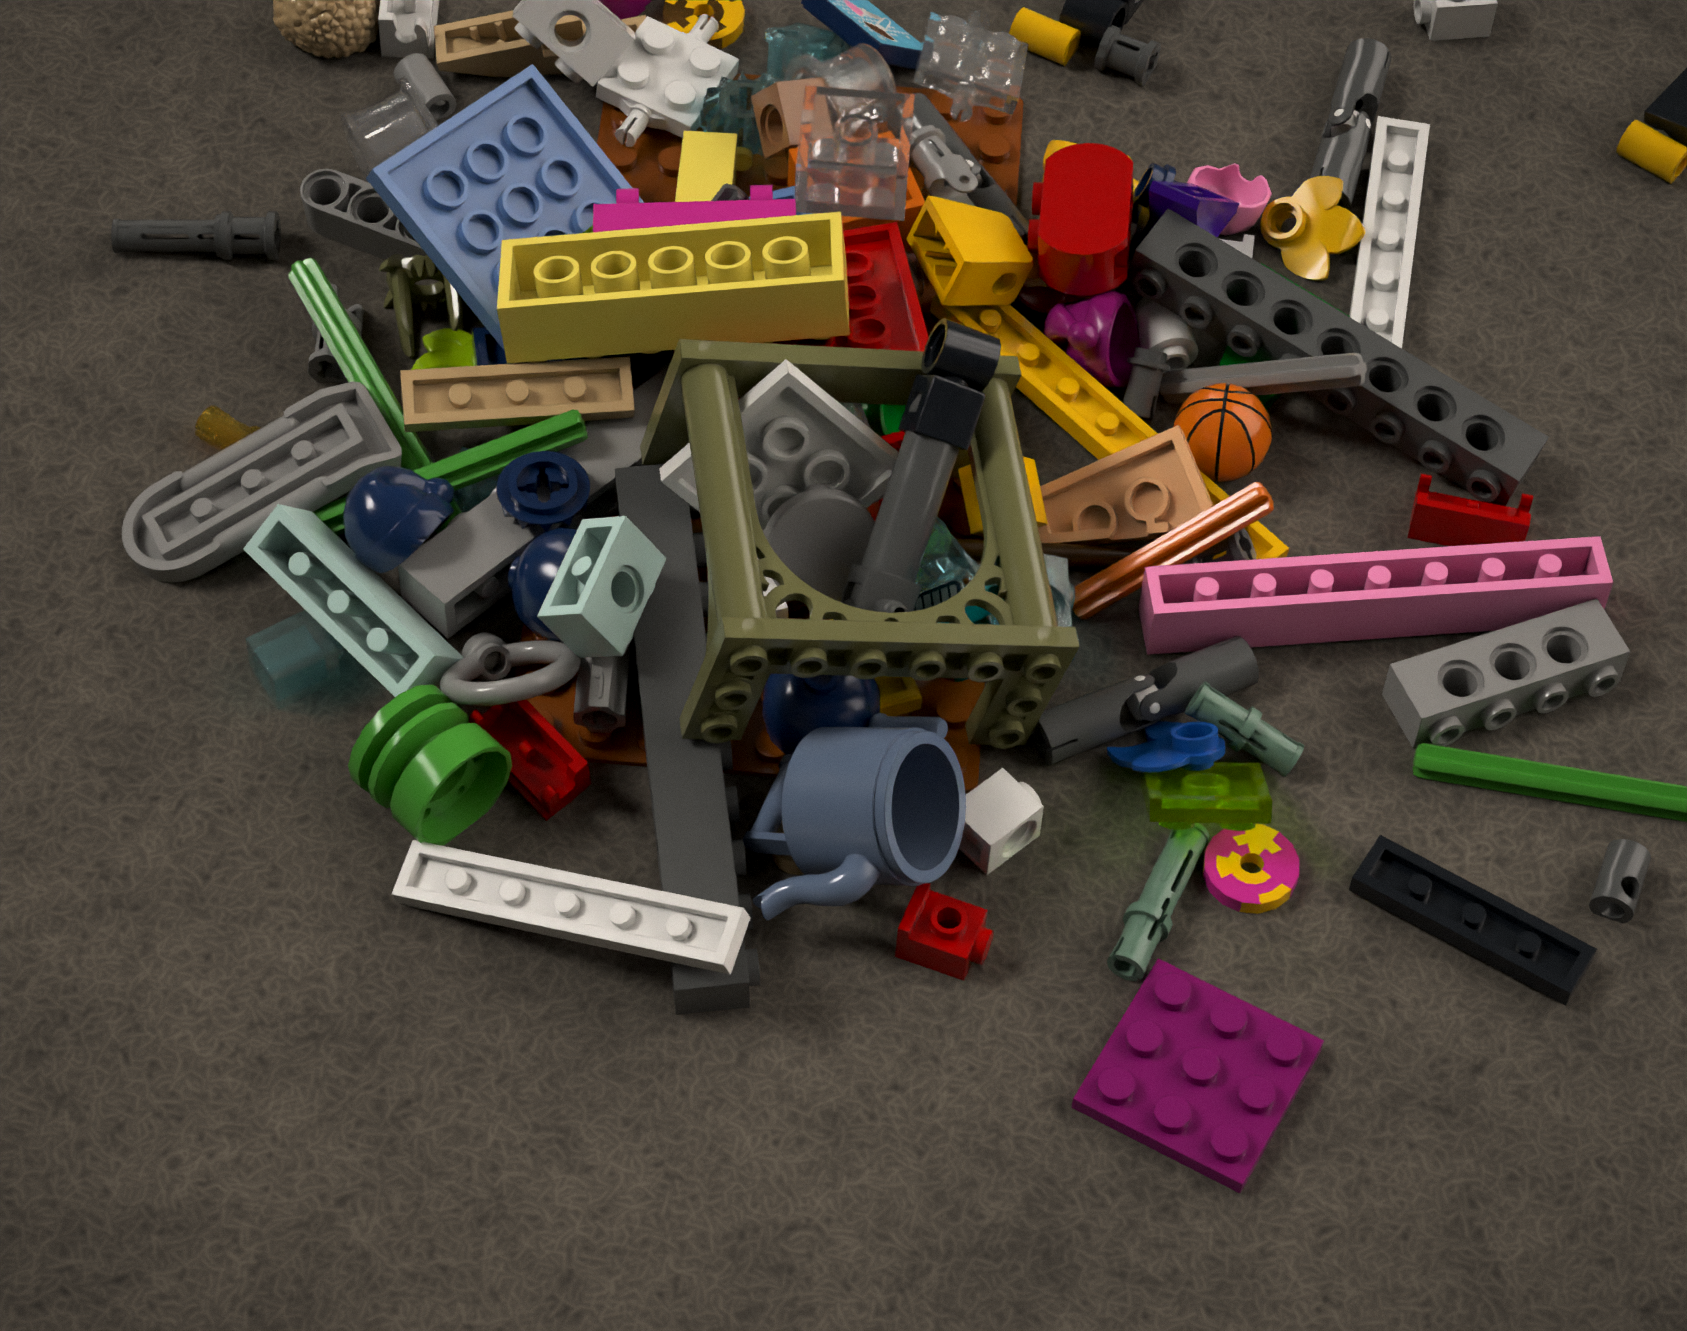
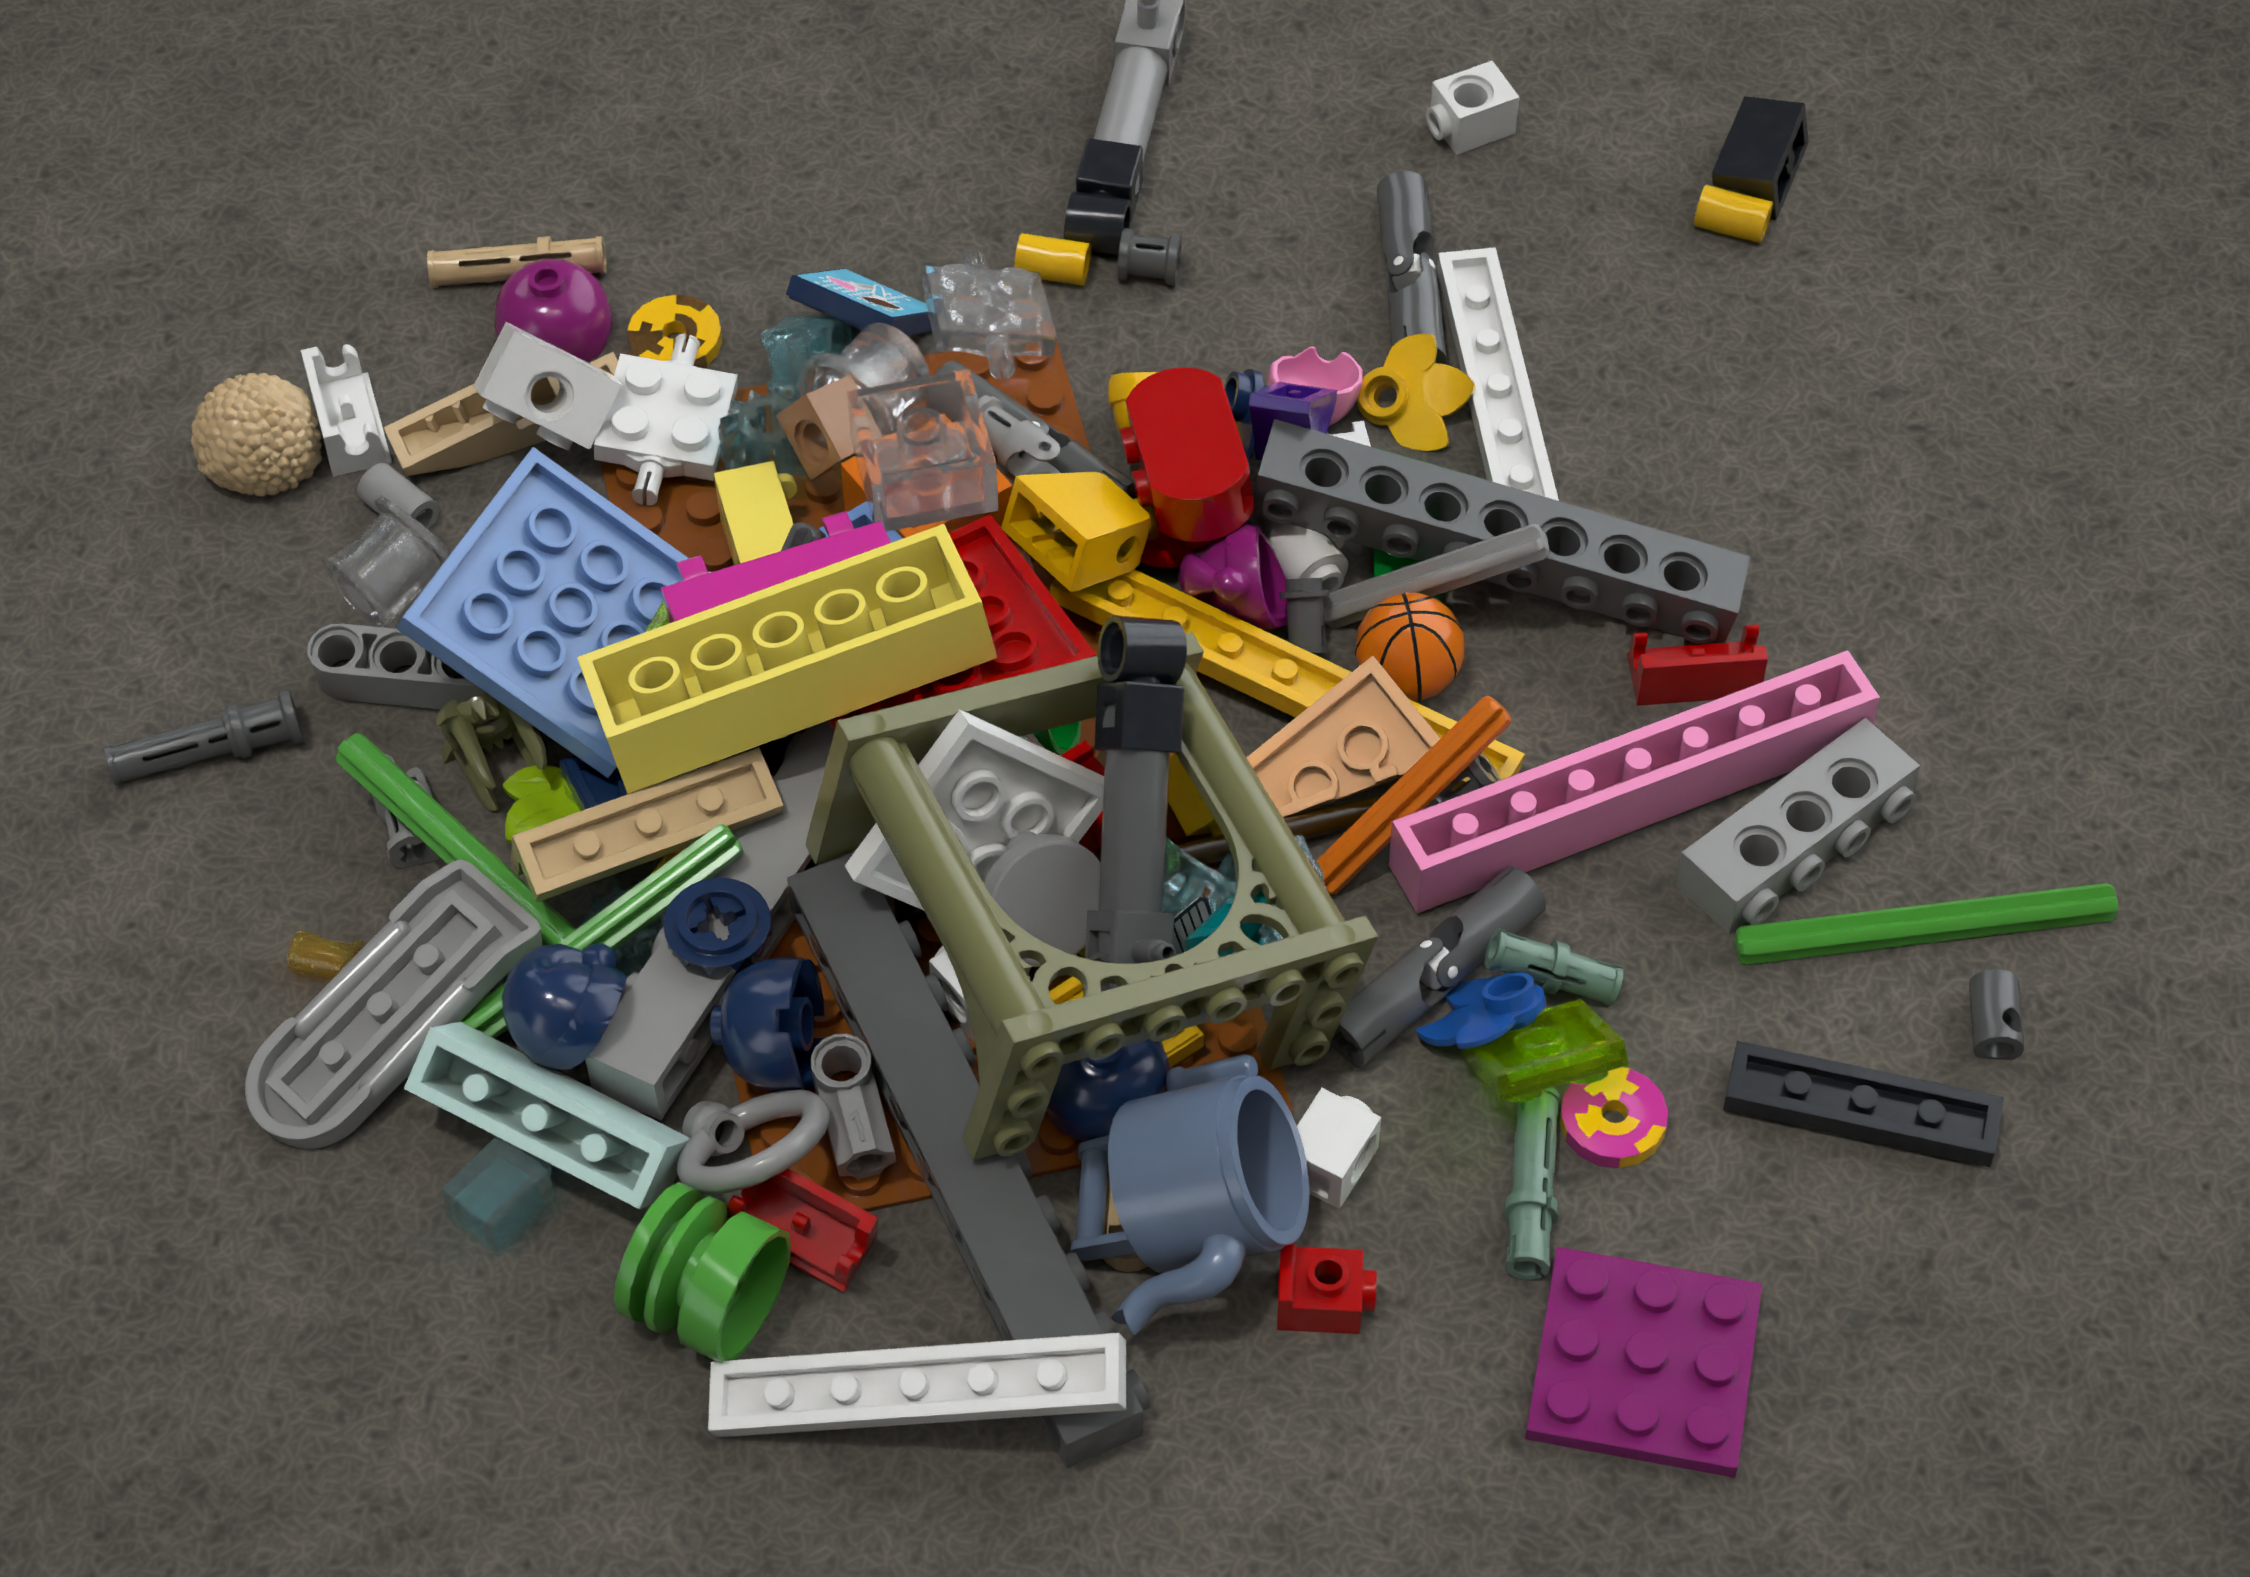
camera: 15 degrees left, 0 degrees up
light aqua brick [537,516,667,658] -> none

